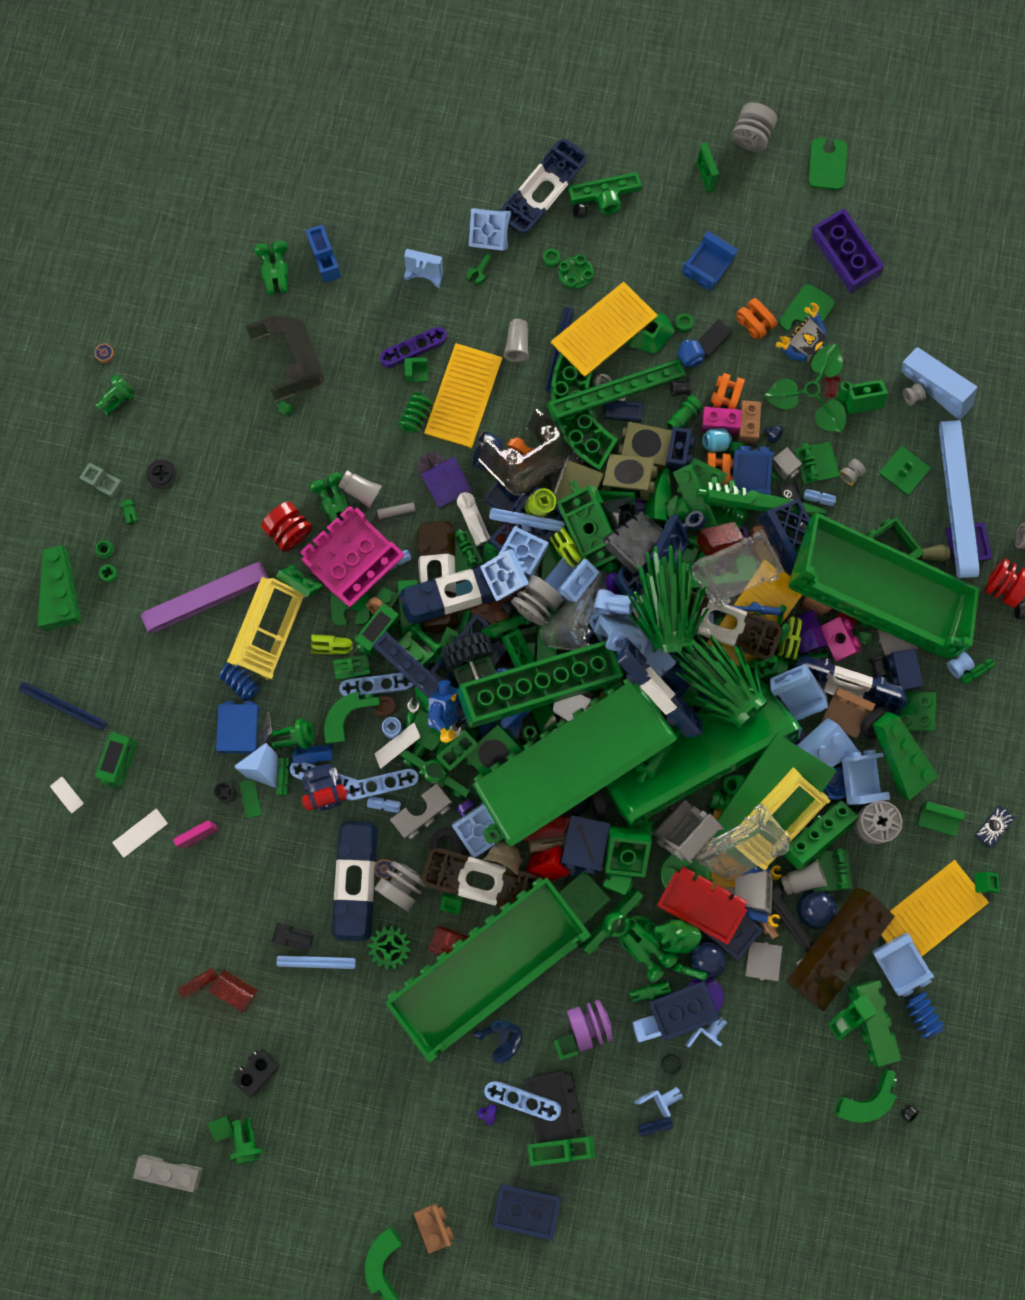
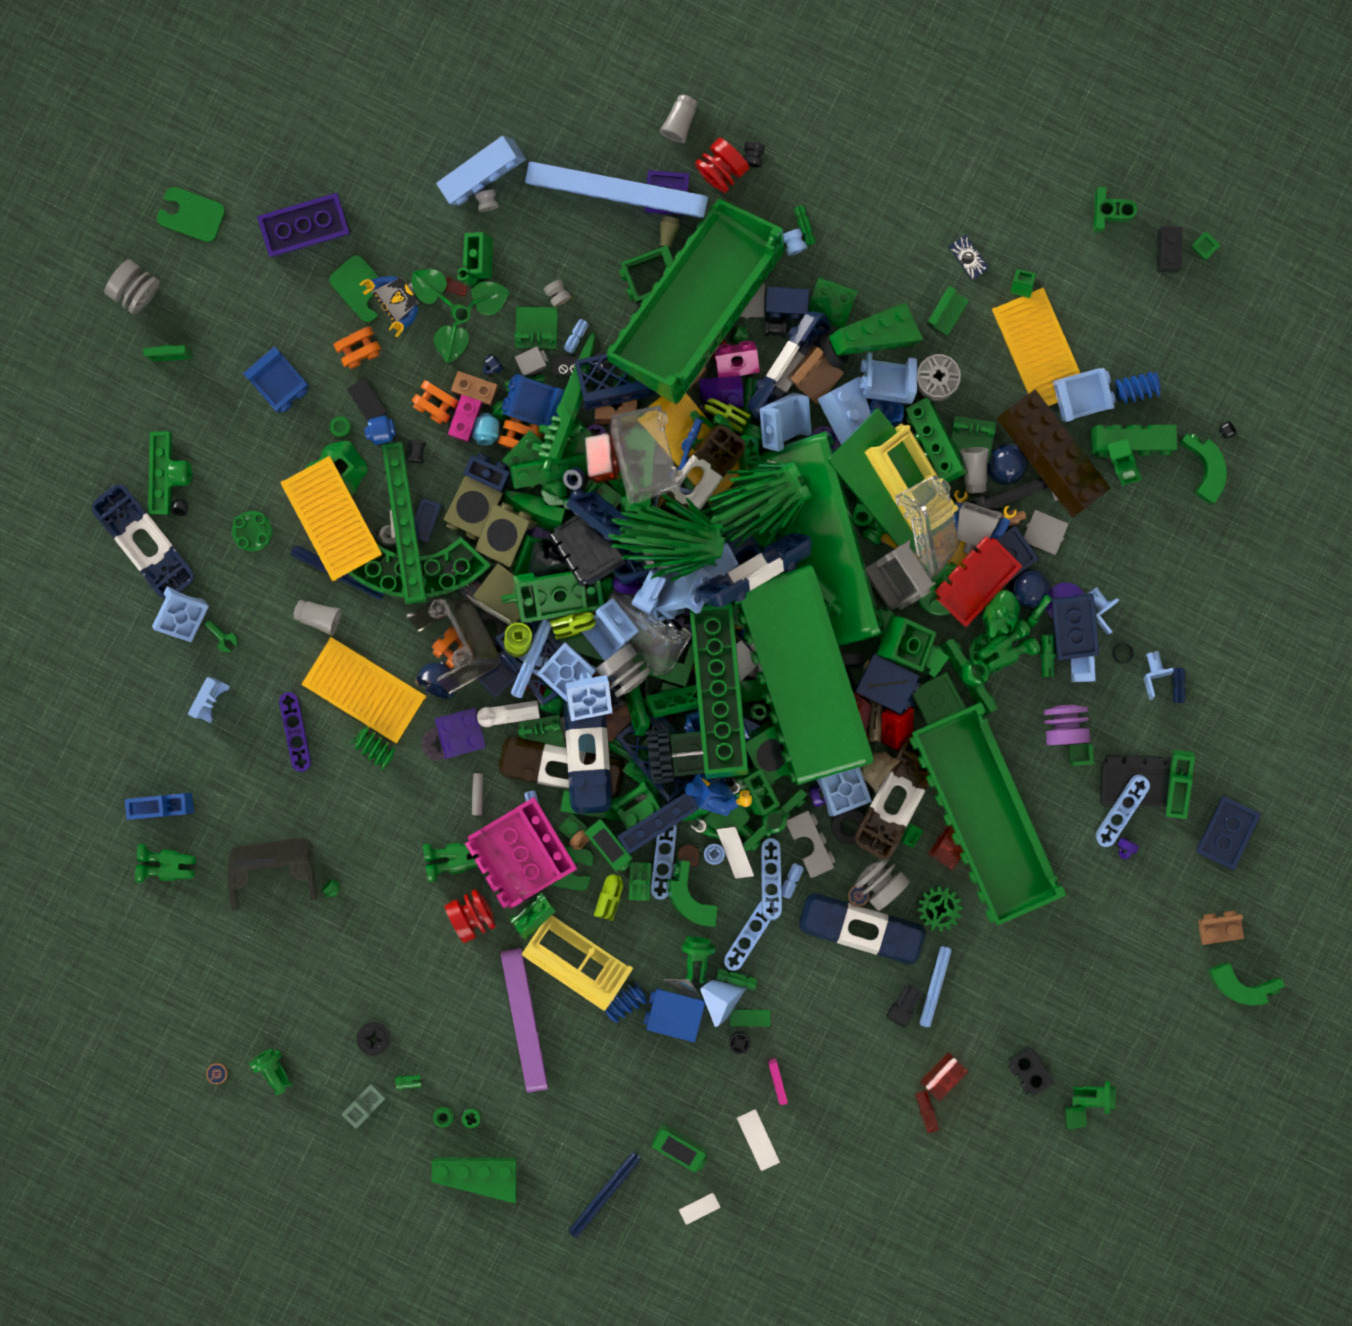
camera: 75 degrees left, 10 degrees up
light grey arch [133,1154,203,1192] -> none
blue plate [292,744,333,763] -> none
dark blue piece [302,764,347,811] -> none
light grey plant [338,471,382,508] -> none
green panel [405,358,428,383] -> none
dark blue helmet [474,1021,522,1064] -> none
green plate [483,824,502,844] -> none
green tile [542,248,561,268] -> none
green axle [666,395,703,430] -> none
green piece [879,445,931,496] -> none

